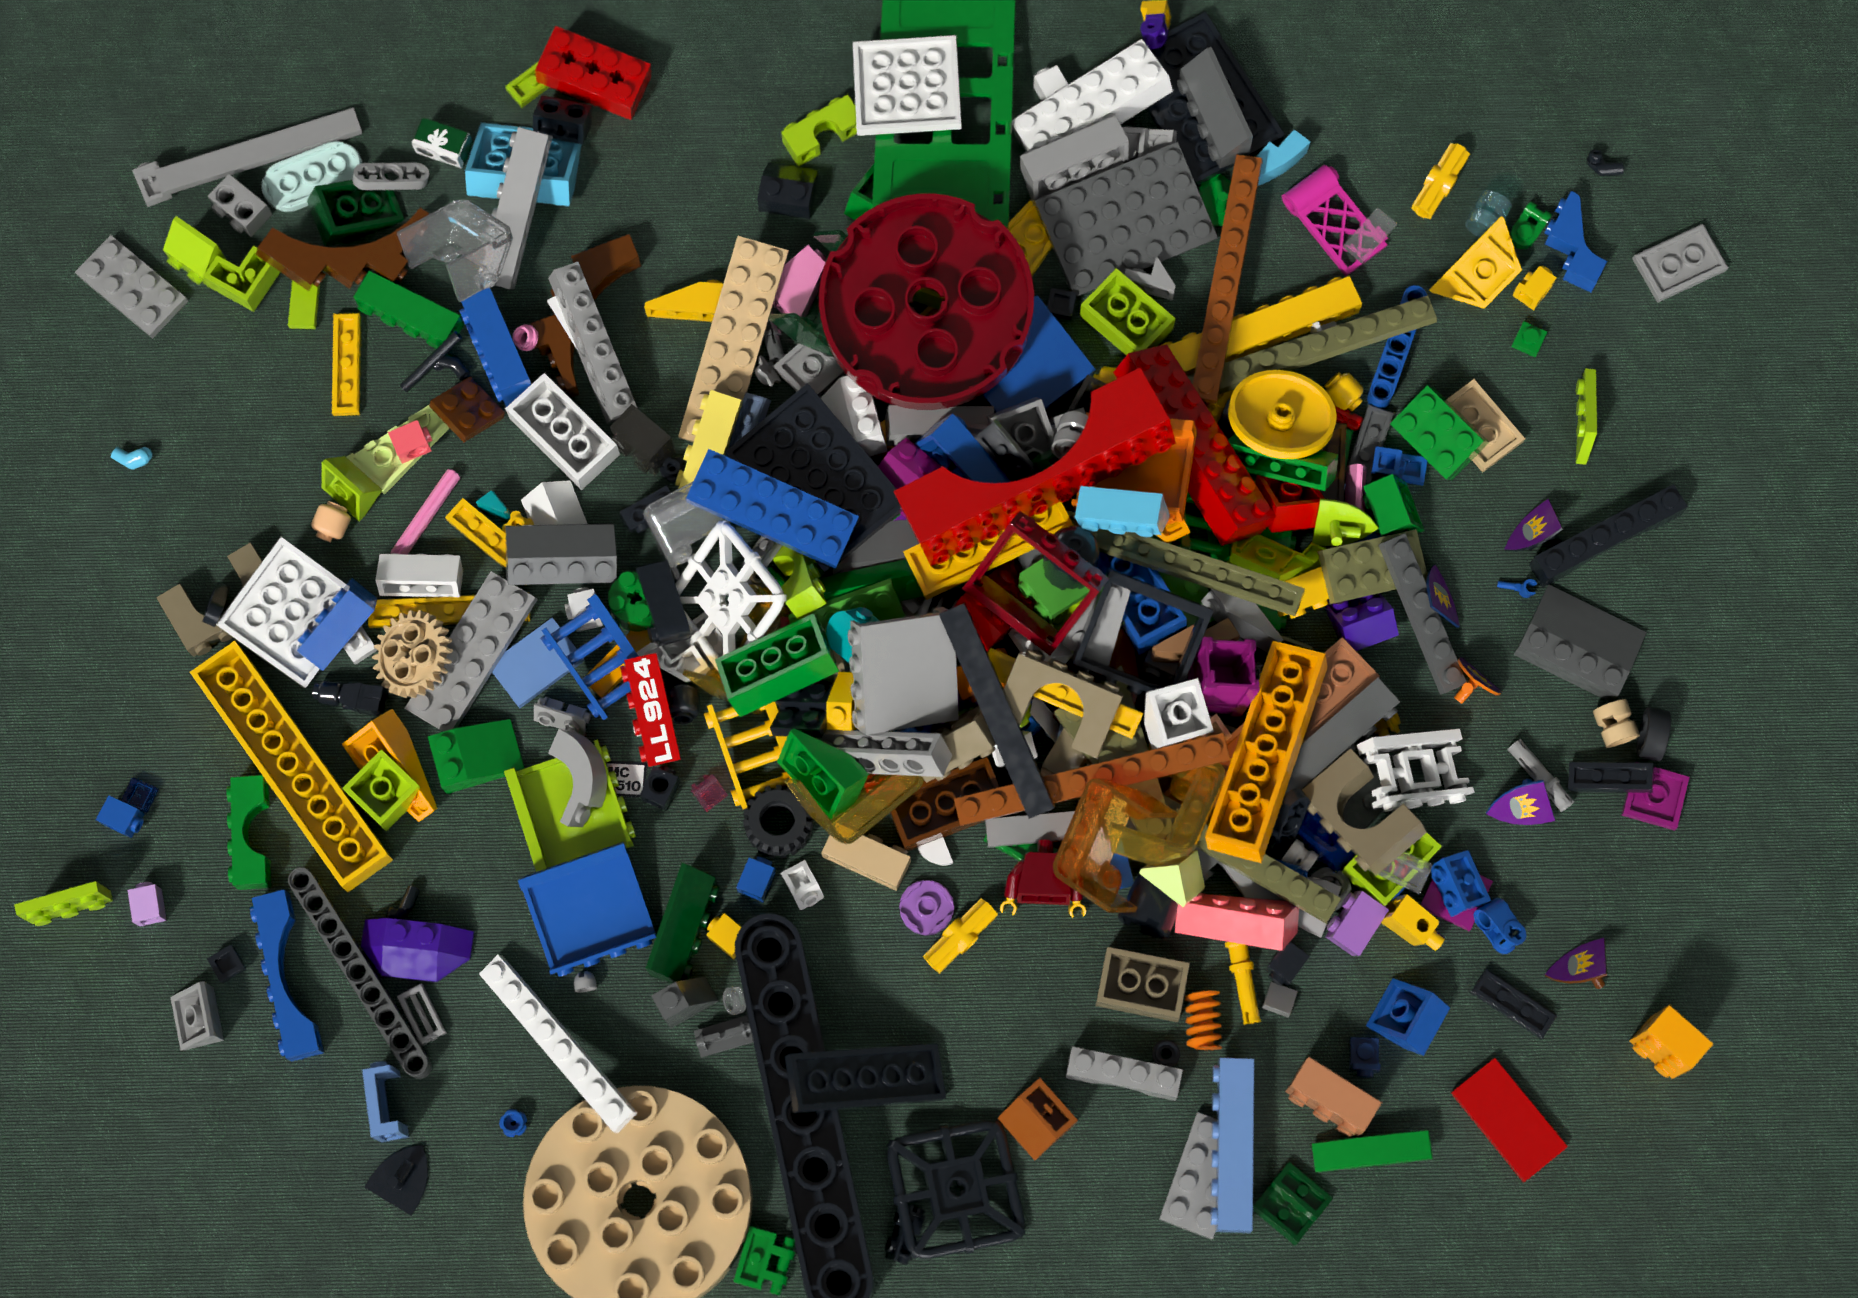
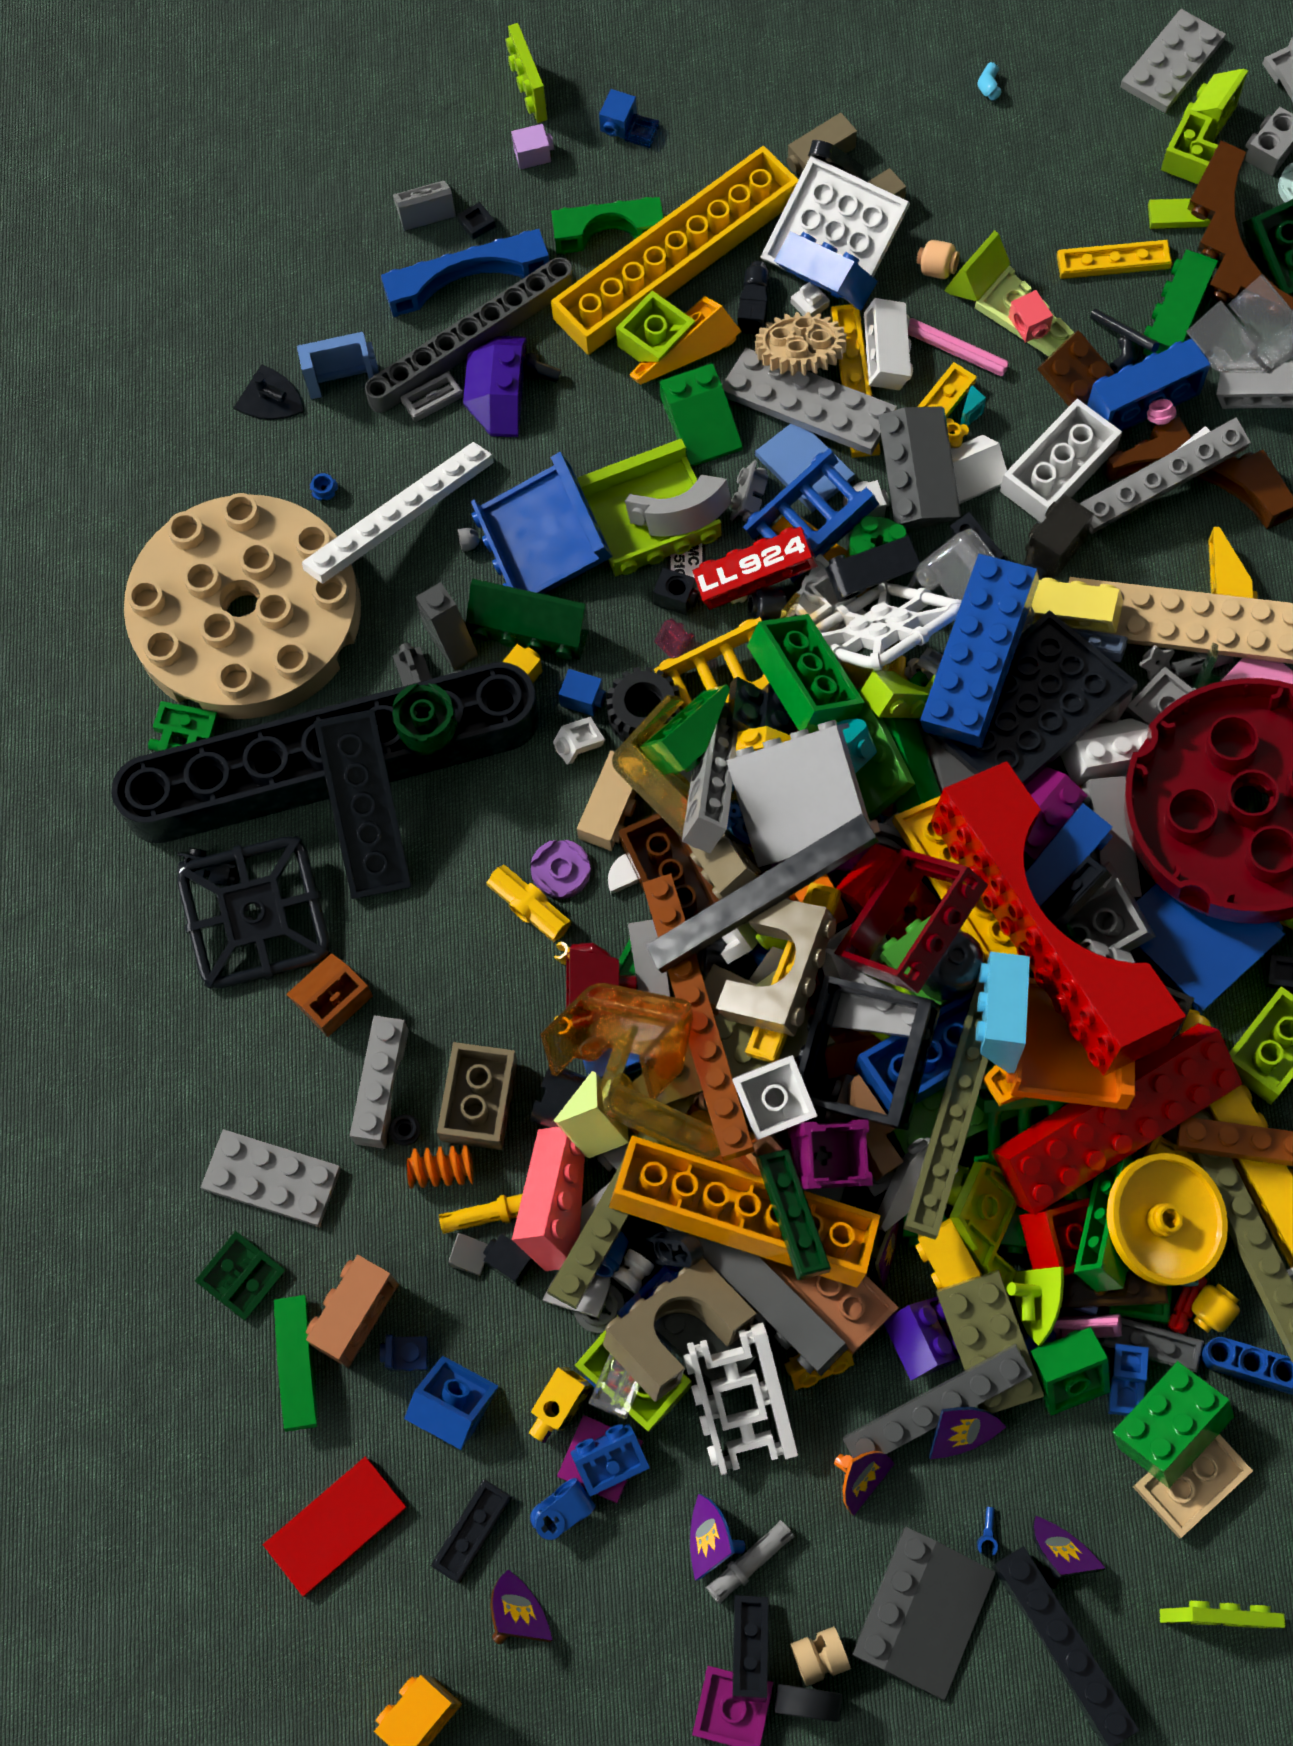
camera: 90 degrees right, 5 degrees down
medium blue brick [1211,1058,1254,1233] -> none
medium lavender brick [1325,891,1389,956] -> none
none -> dark green brick [393,683,457,755]
none -> dark green tile [756,1149,831,1280]

